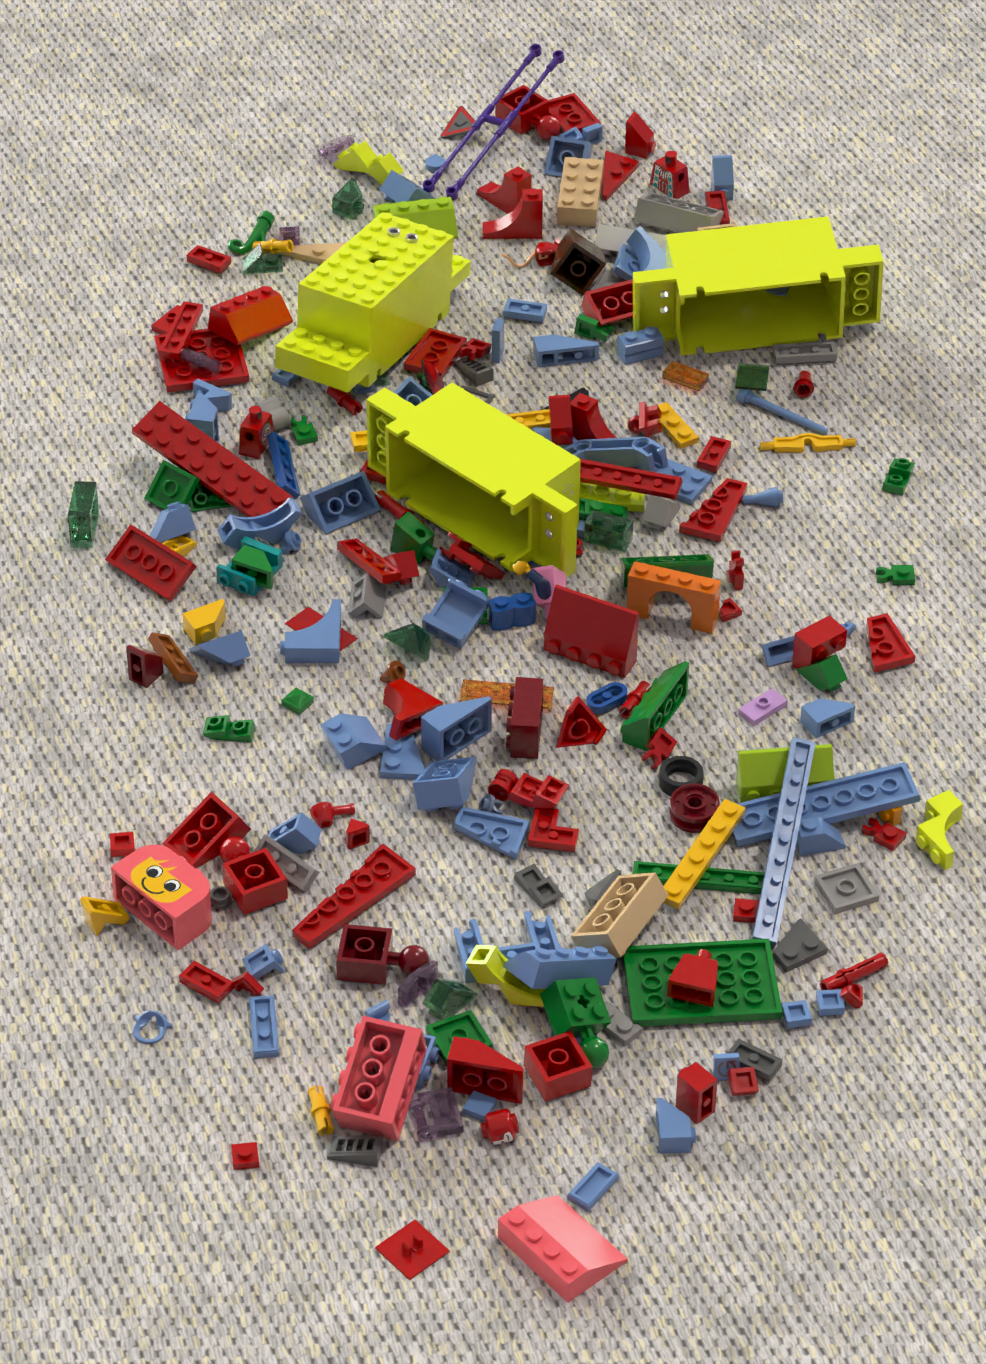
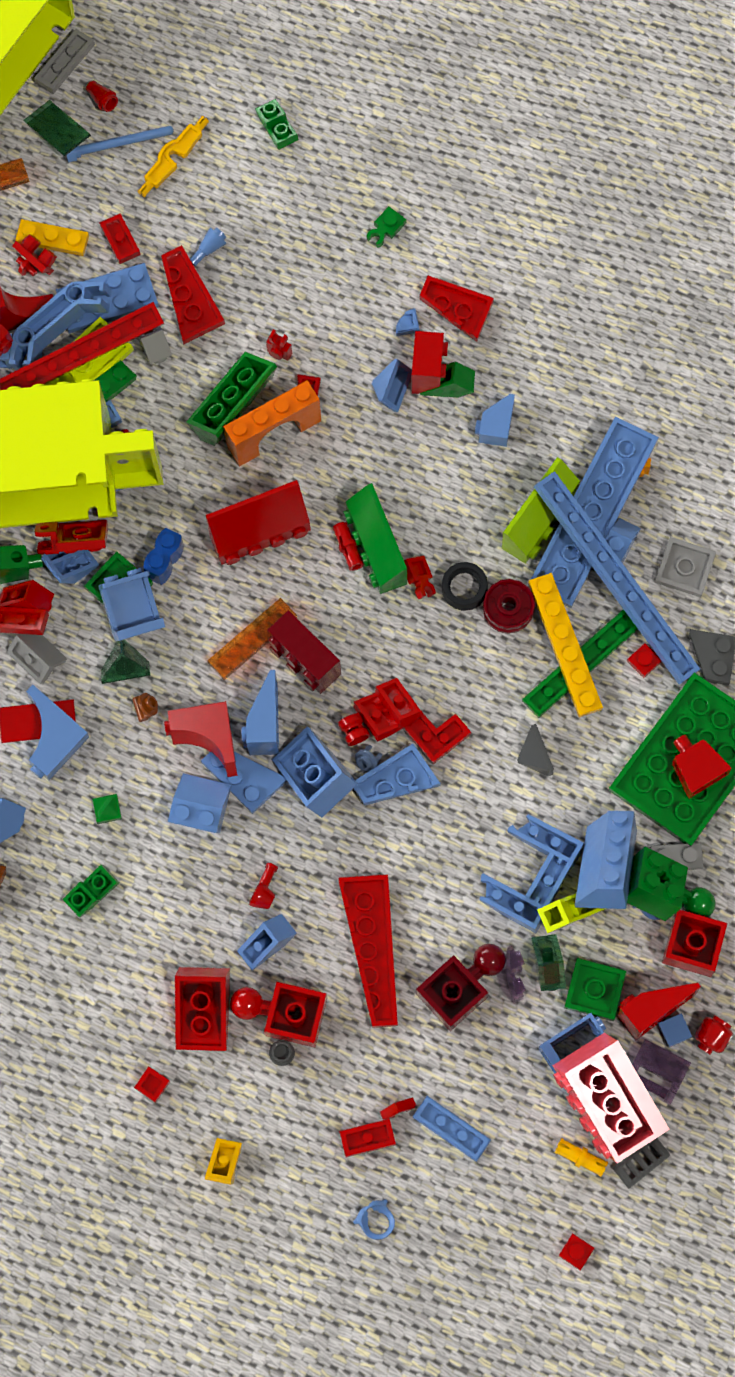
camera: 45 degrees left, 30 degrees up
coral brick [111,845,212,950] -> none
medium blue bracket [242,944,285,980] -> none
light grey plate [253,834,319,892] -> none
red slope [346,818,370,849] -> none
medium blue plate [364,1000,391,1021] -> none
torso [512,561,566,620] -> none
dark grey slope [514,863,563,907] -> none
red slope [556,696,607,748] -> none
tan brick [571,872,668,958] -> none
clear green brick [584,510,633,552] -> none
blue plate [586,682,627,714] -> none
lavender plate [738,688,788,726] -> none
red plate [861,817,907,851] -> none
neon yellow arch [916,790,963,870] -> none

